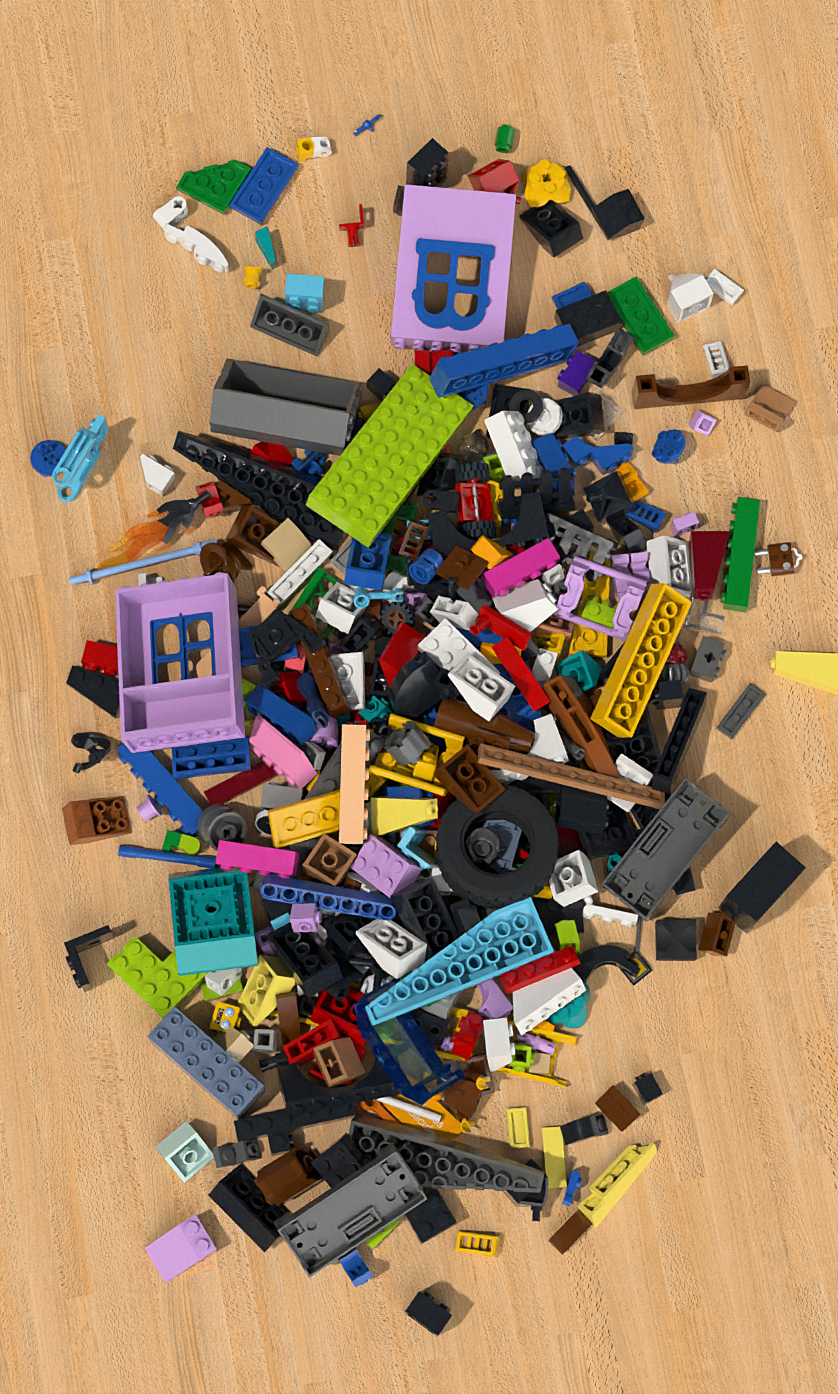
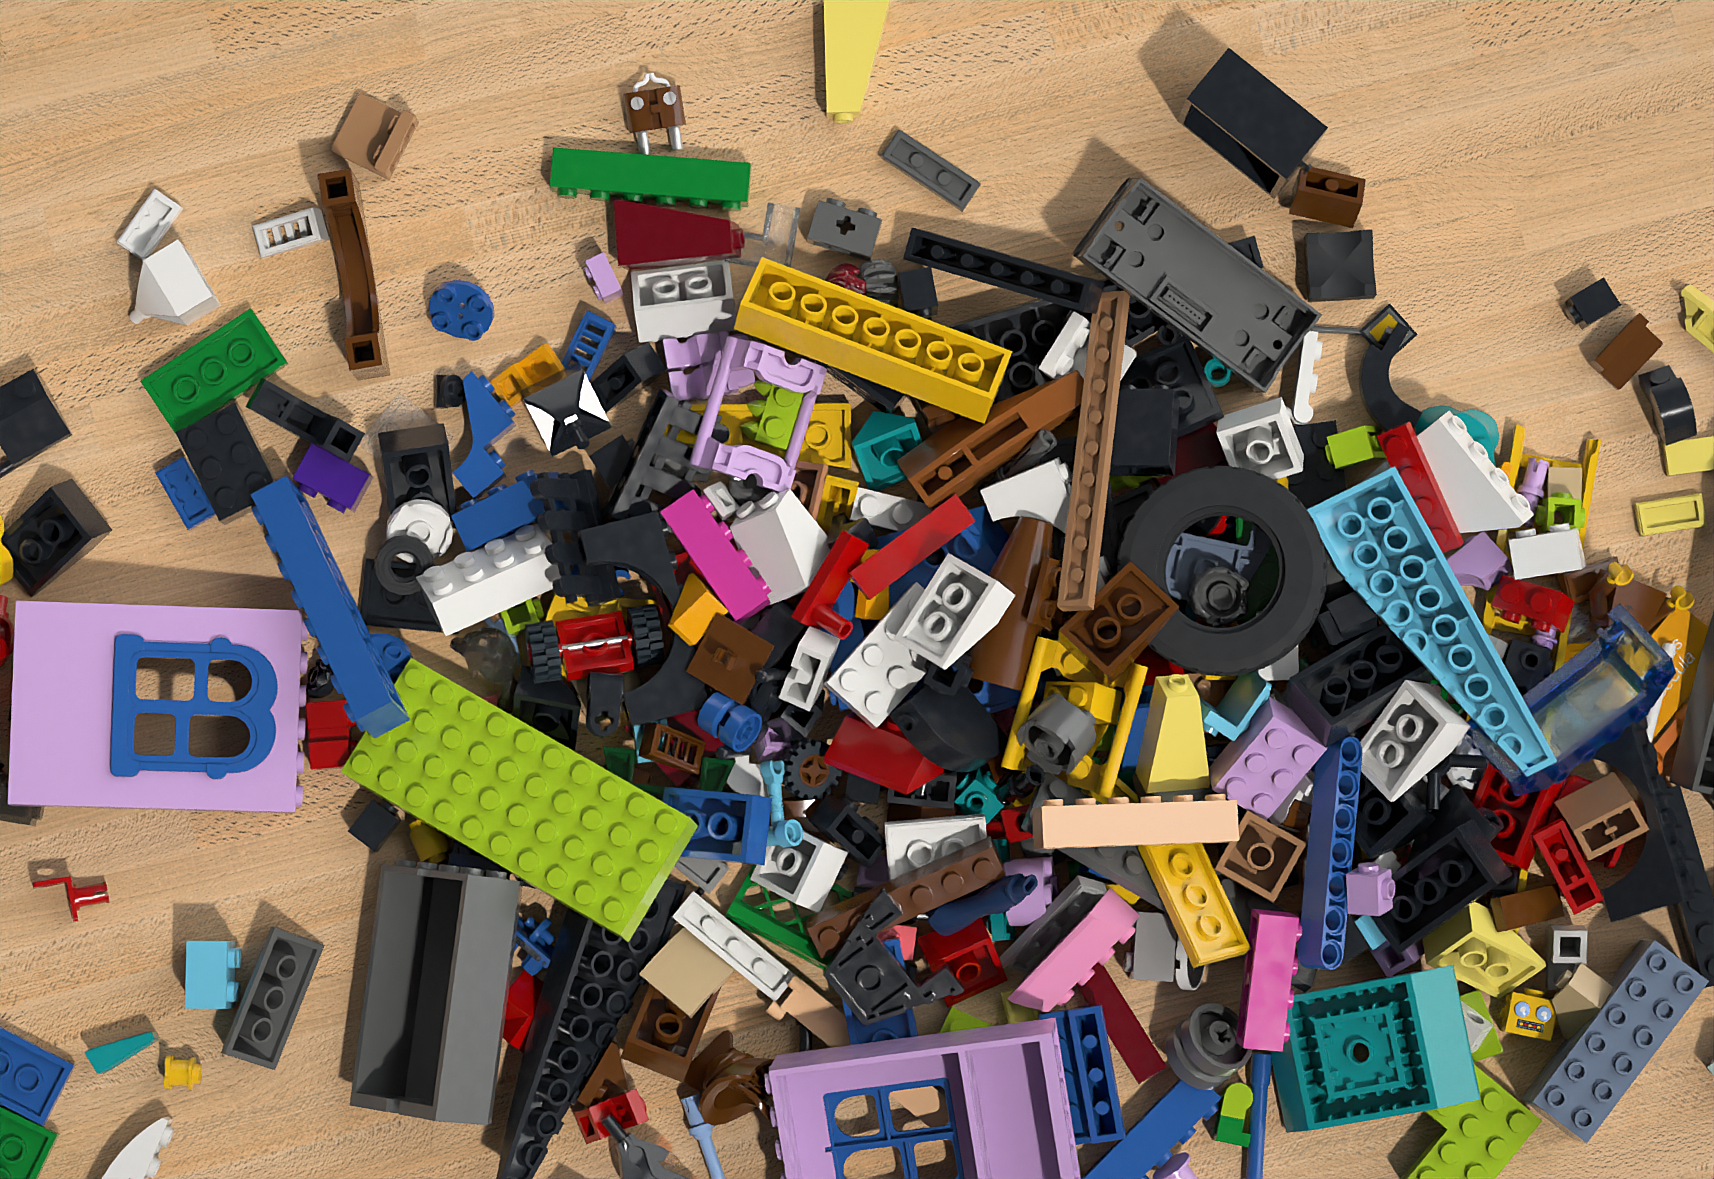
camera: 90 degrees left, 10 degrees up
blue brick [244,685,317,746] -> none
black pin [259,1050,289,1073] -> none
lavender slope [689,409,717,436] -> none

